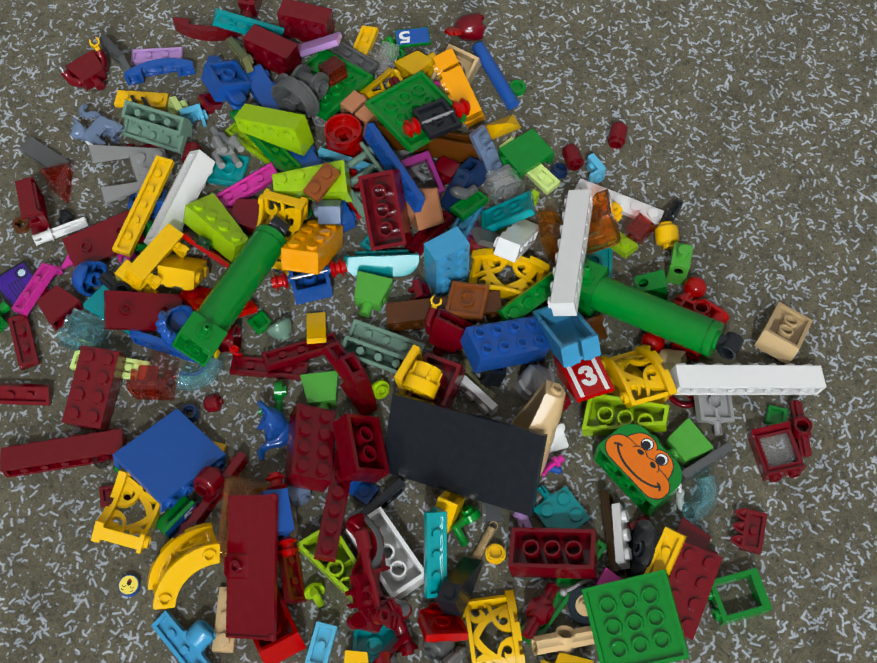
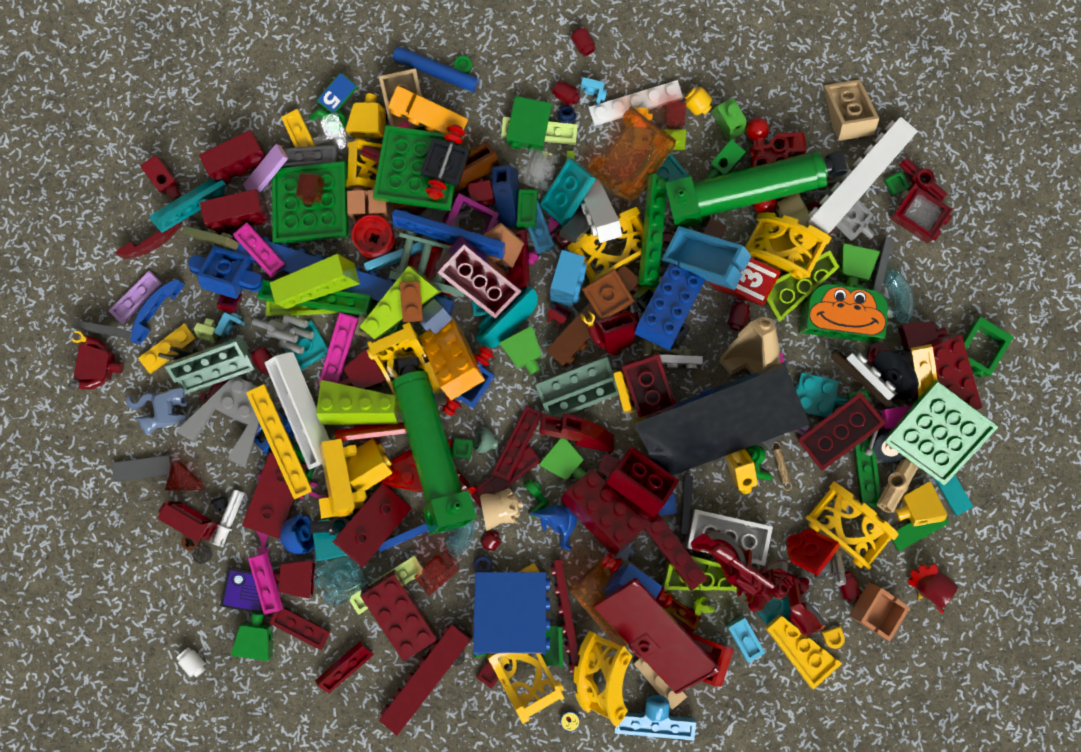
camera: 40 degrees left, 20 degrees up
blue hair [155,305,193,344] -> none
clear green plate [192,235,214,251] -> none
dark red head [193,466,225,497] -> none
dark grey piece [271,64,329,119] -> none
yellow tile [306,312,327,344] -> none
lime plate [371,378,390,399] -> none
yellow piece [402,360,443,400] -> none
teal fence [424,507,447,599] -> none
black slope [436,557,484,617] -> none
dark red piece [445,13,486,41] -> none
dark grey arm [450,184,478,200] -> none
sand blue plate [469,124,505,179] -> none
yellow slope [485,114,521,140] -> none
yellow plate [485,543,506,565] -> none
light grey helmet [515,364,555,401] -> none
dark red axle [521,582,559,640] -> none
white brick [548,189,594,316] -> none
black axle [665,198,683,222] -> none
dark red plate [730,508,768,555] -> none
none -> clear smoke bush [192,546,212,564]
none -> dark pink tile [233,222,286,277]
none -> tan hat [480,488,523,531]

